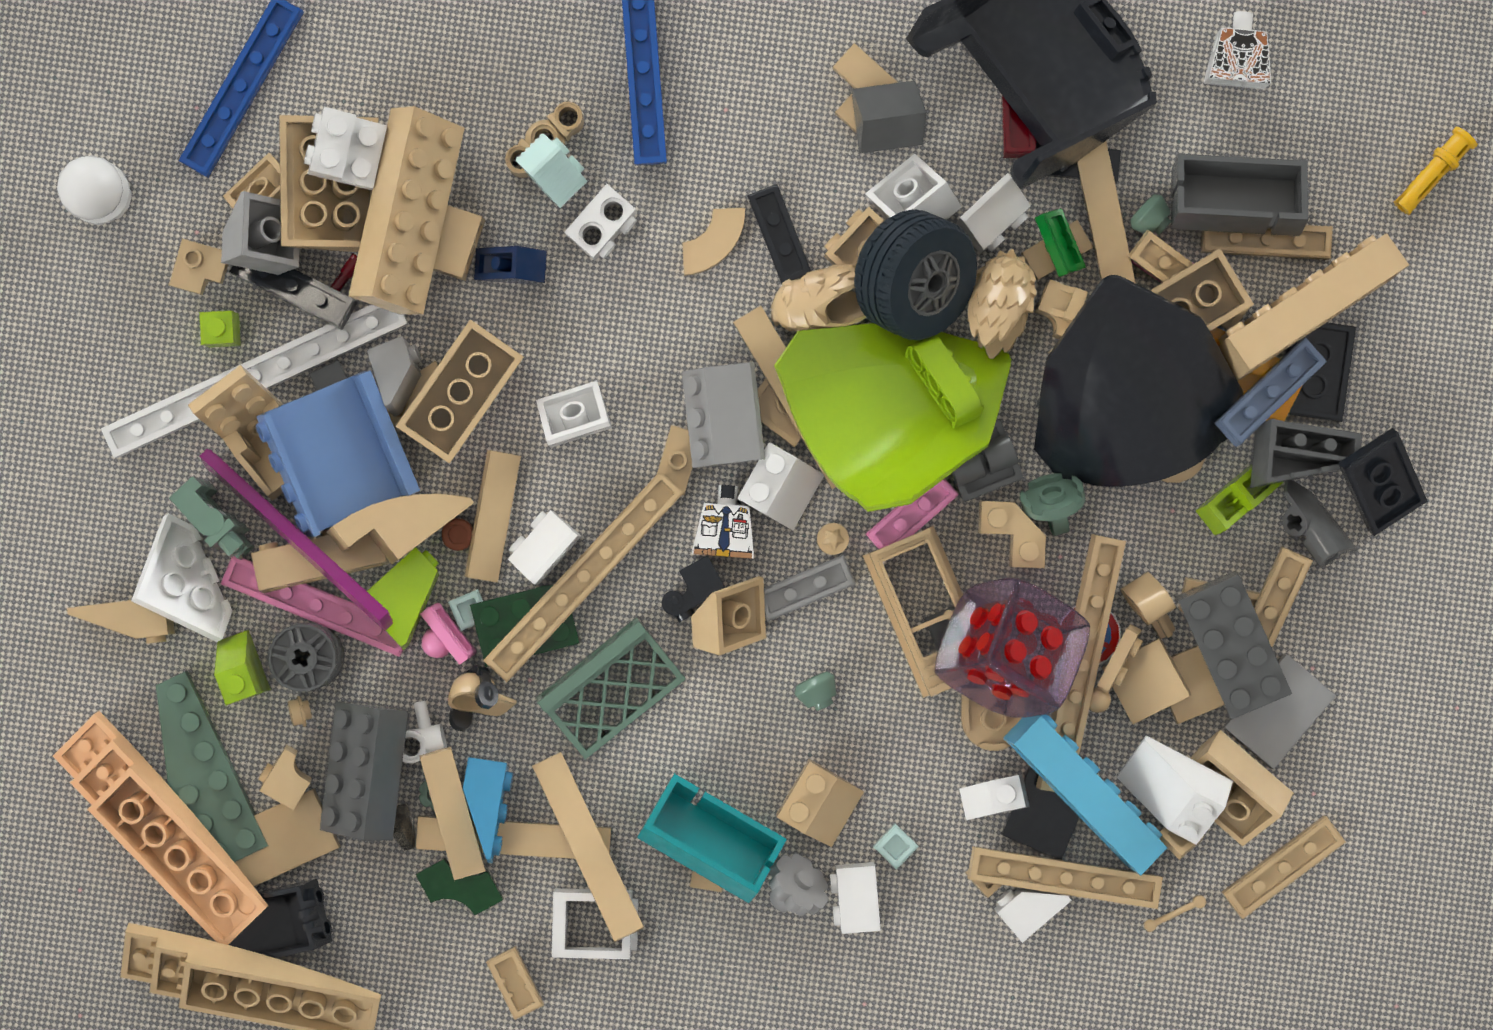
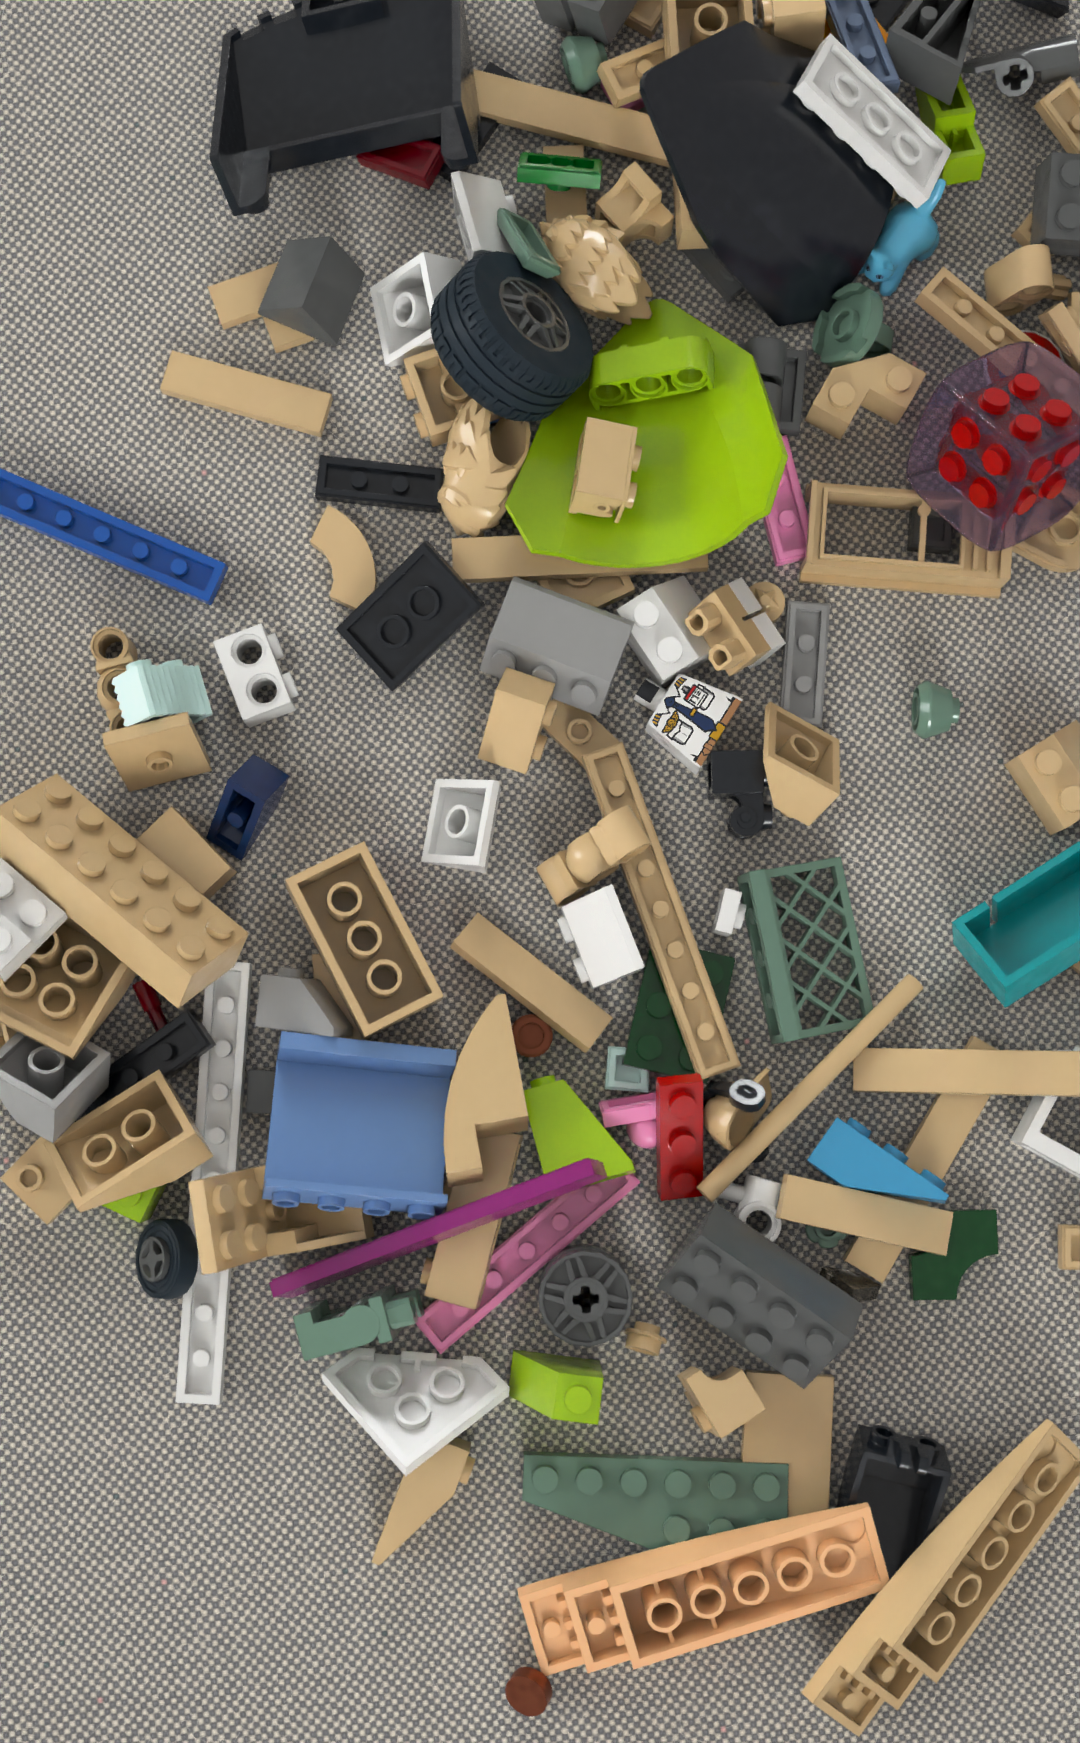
camera: 65 degrees left, 5 degrees down
none -> tan slope [43,1069,213,1212]
none -> tan plate [102,712,212,792]
none -> black wheel [136,1219,198,1299]
none -> tan tile [160,350,333,437]
none -> black tile [336,541,485,692]
none -> tan brick [478,667,558,774]
none -> sand green tile [497,208,561,279]
none -> copper tile [505,1667,552,1717]
none -> tan piece [536,805,652,907]
none -> tan hinge [568,416,642,523]
none -> red plate [656,1073,703,1201]
none -> tan hips [685,577,786,677]
none -> tan piece [696,974,923,1203]
none -> white plate [711,888,746,937]
none -> white plate [793,33,952,209]
none -> medium azure animal [858,179,946,296]

